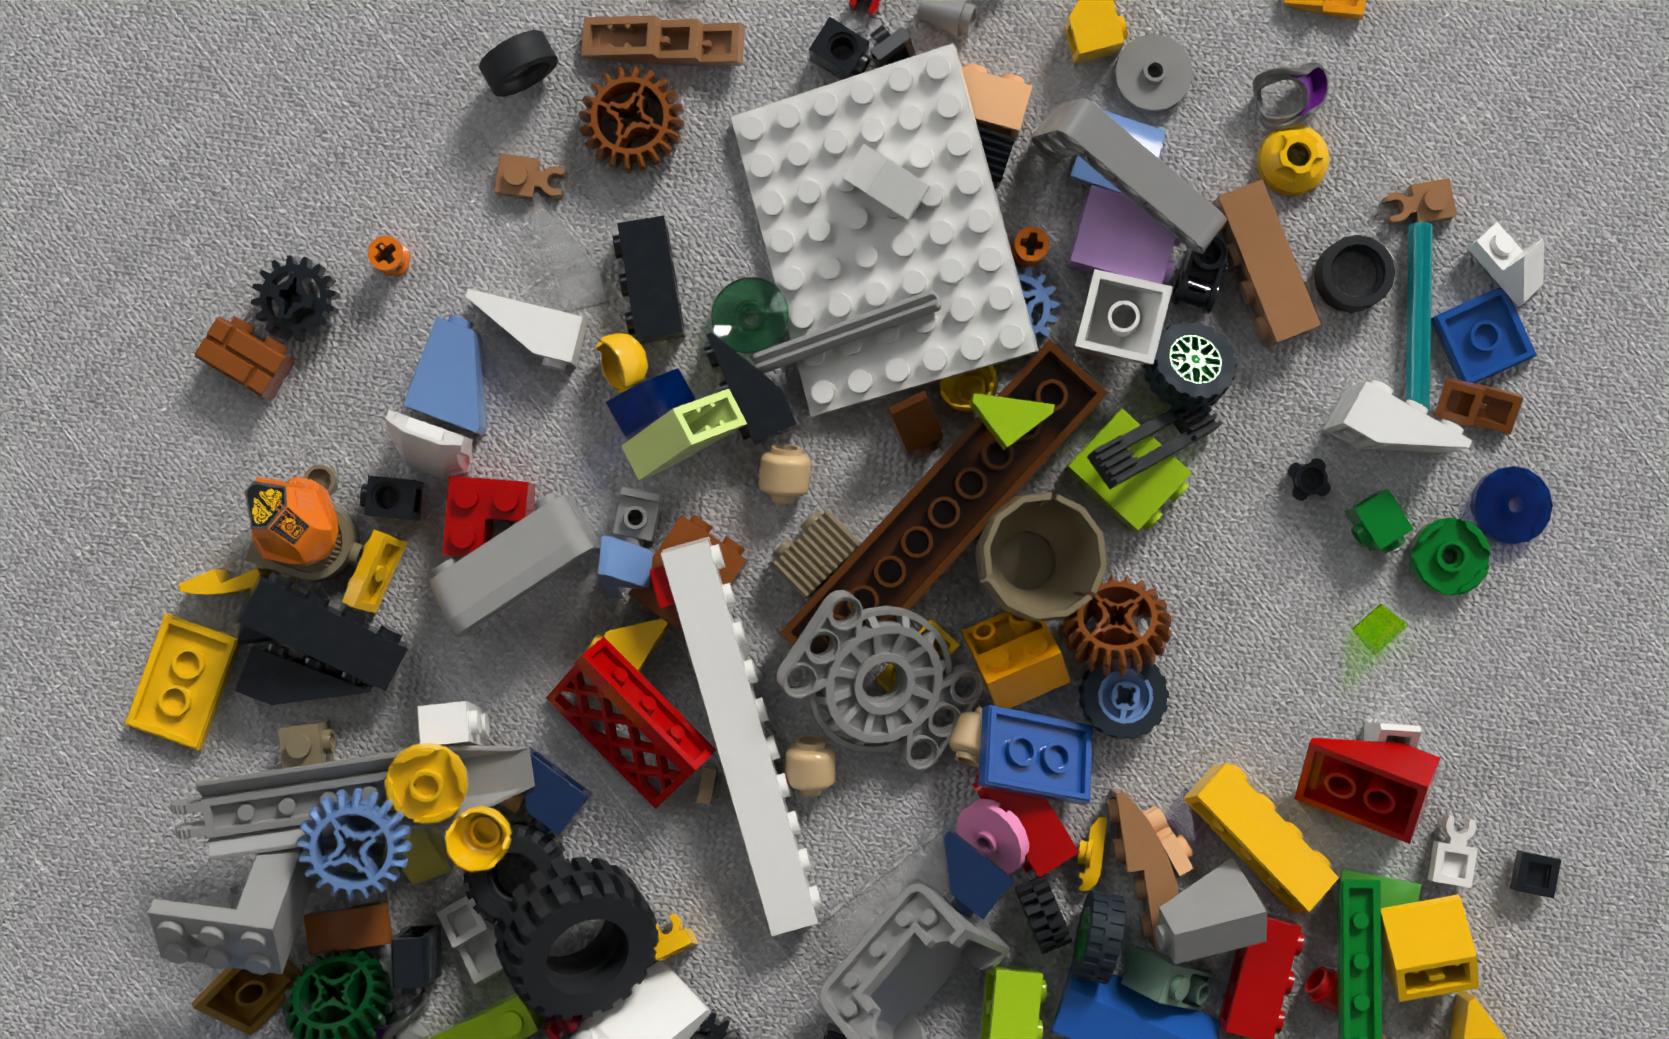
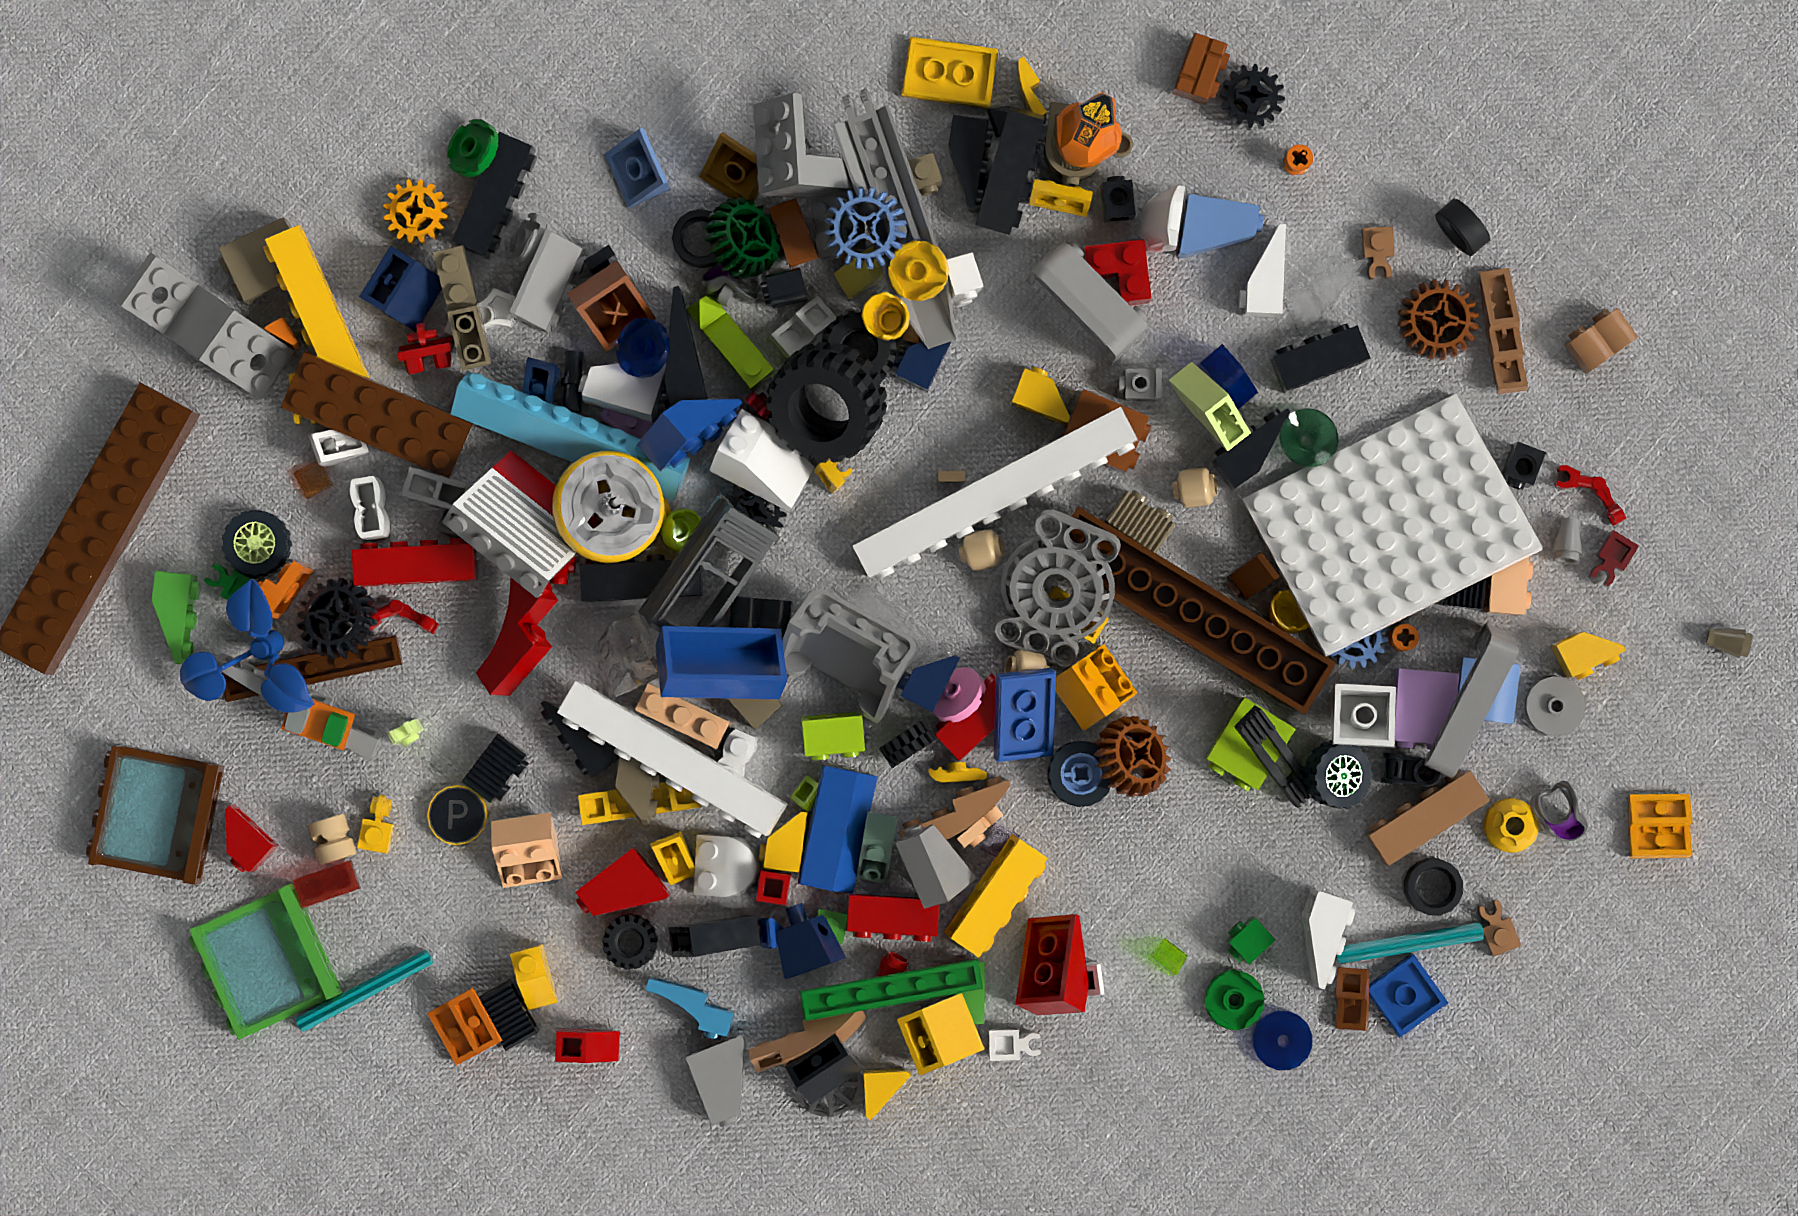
camera: 80 degrees right, 0 degrees up
red fence [546,636,716,809] -> none
yellow hair [595,333,648,394] -> none
medium blue slope [598,536,653,599] -> none
red tile [649,566,676,609] -> none
light grey axle [753,290,941,373] -> none
white slope [842,144,930,221] -> none
black tile [870,25,916,68] -> none
lime slope [970,393,1054,450] -> none
dark tan plate [973,492,1107,623] -> none
black wheel [1072,890,1126,984] -> none
black plate [1287,458,1331,501] -> none
white slope [1467,222,1544,307] -> none
black plate [1510,850,1561,899] -> none

